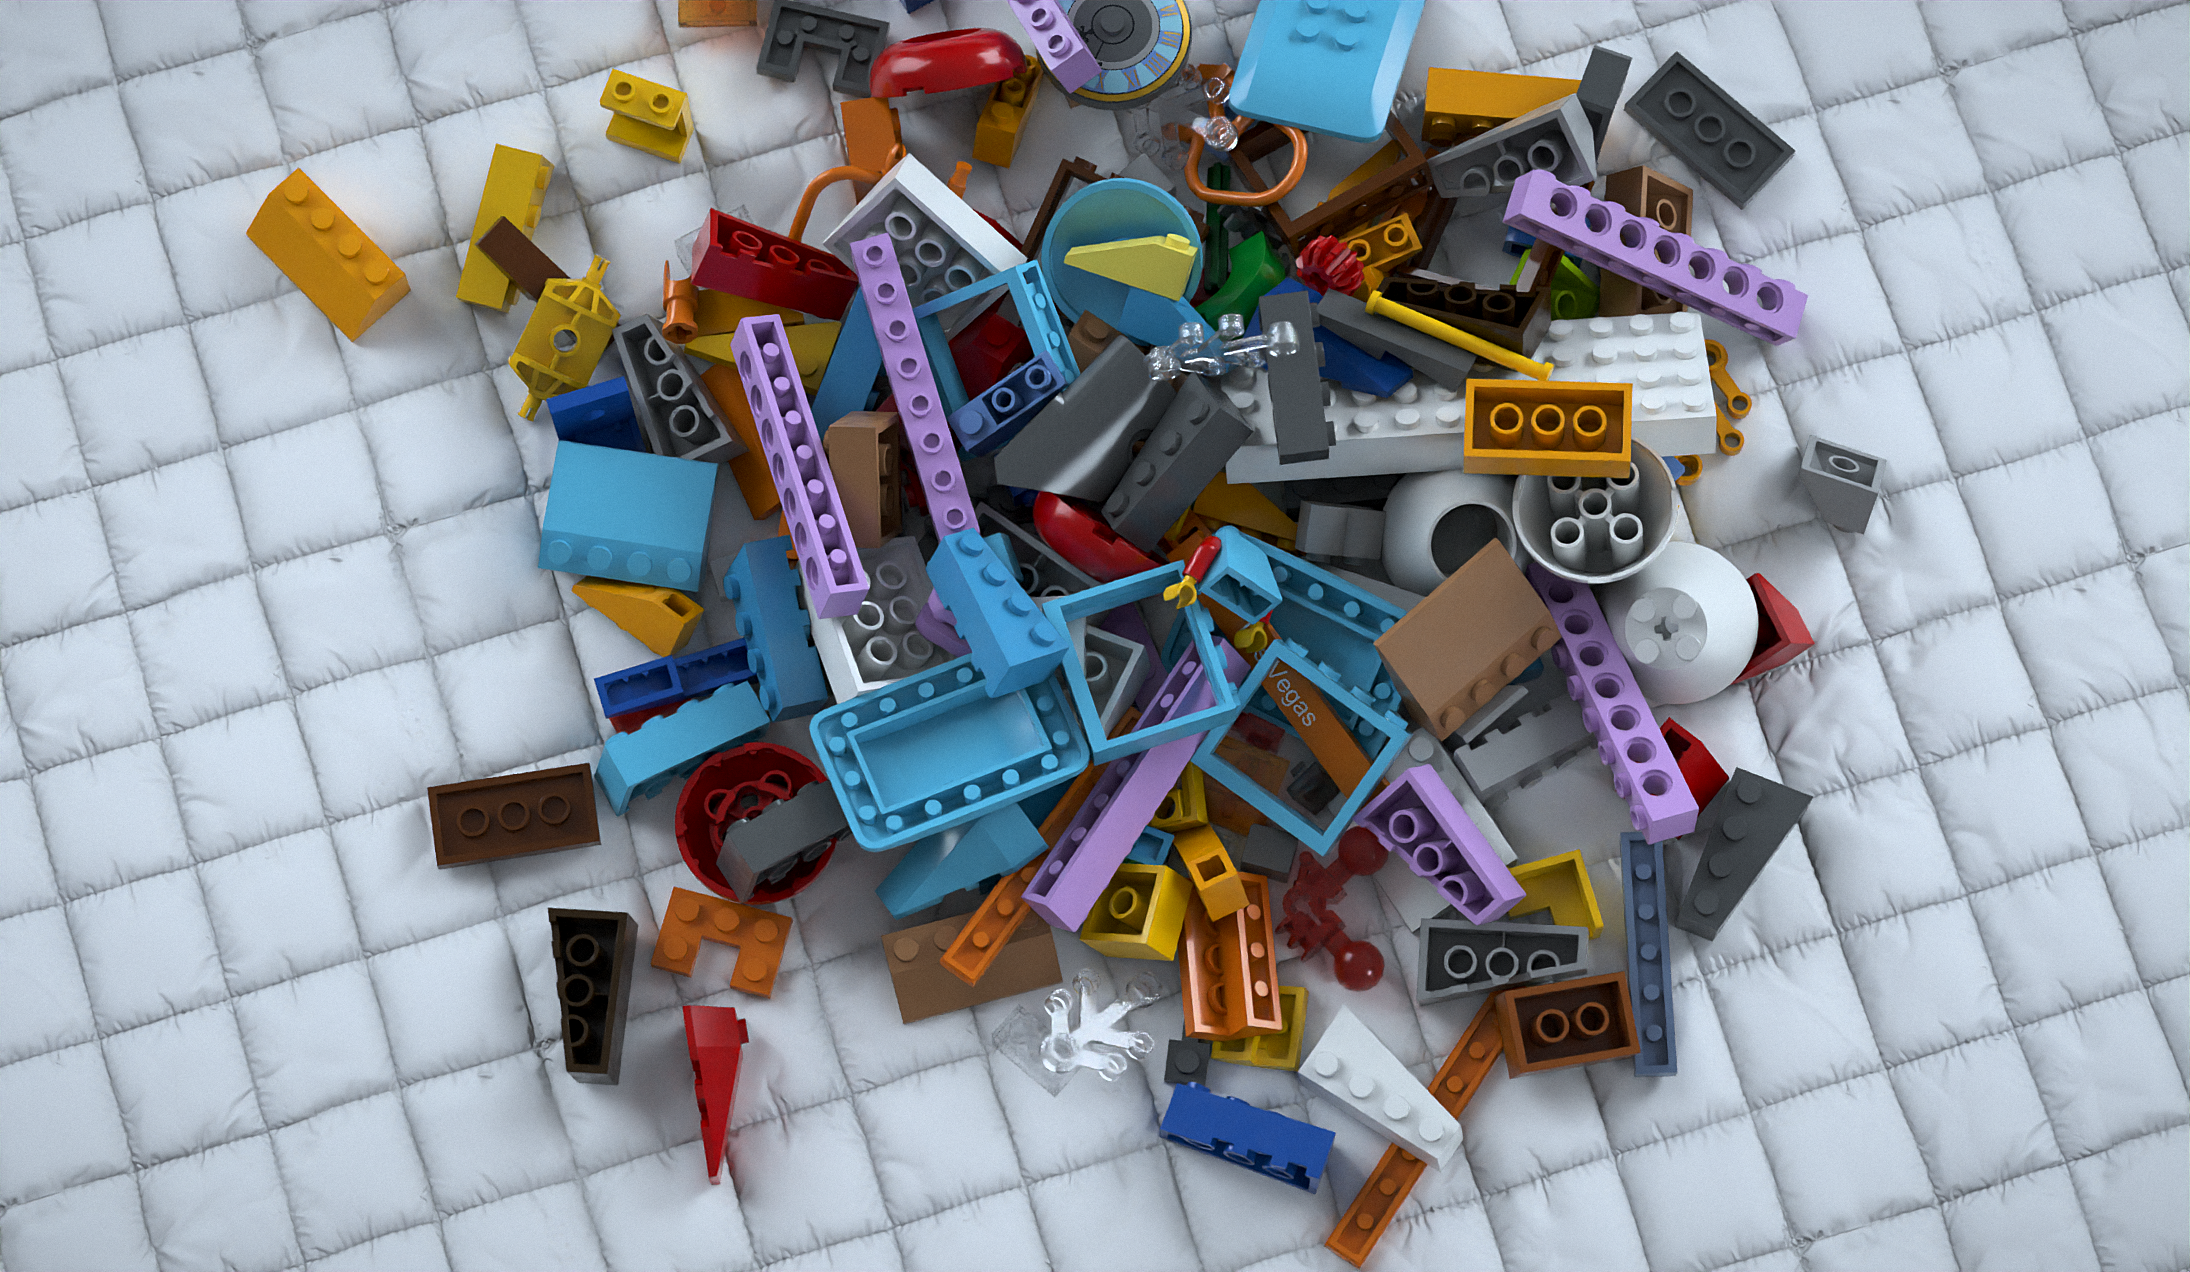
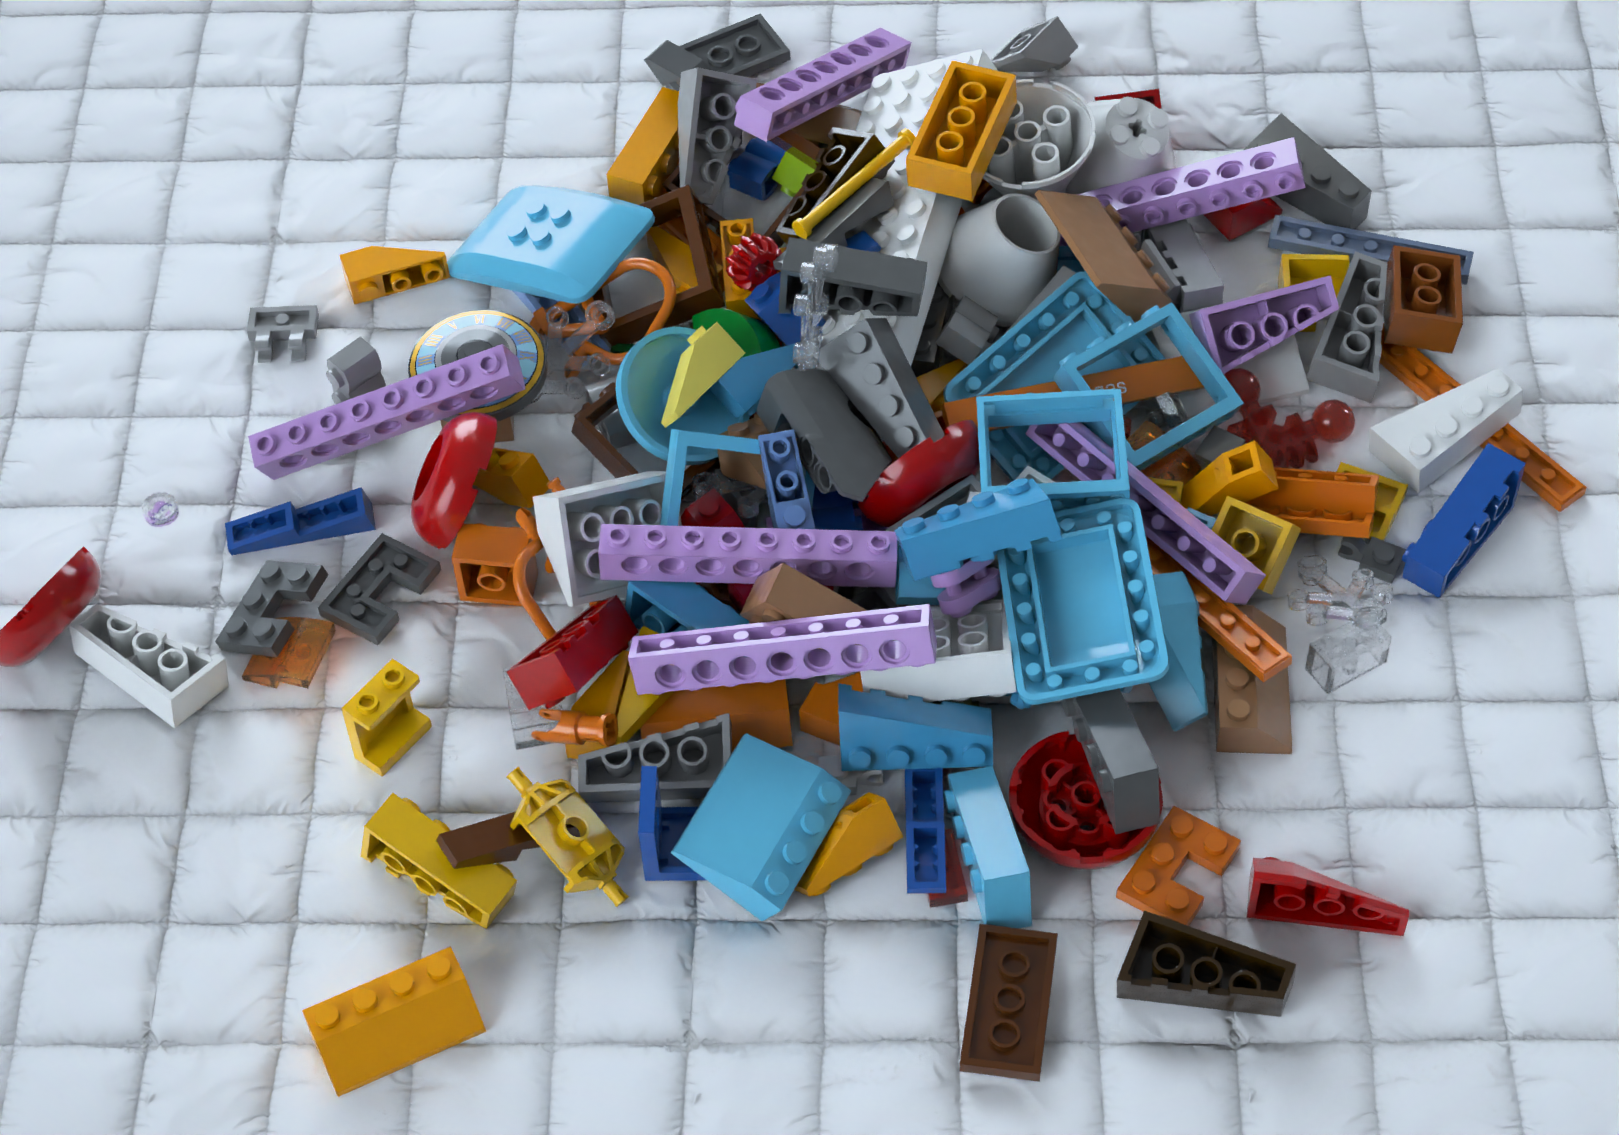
camera: 70 degrees left, 20 degrees down
medium azure torso [1163,525,1282,653] -> none

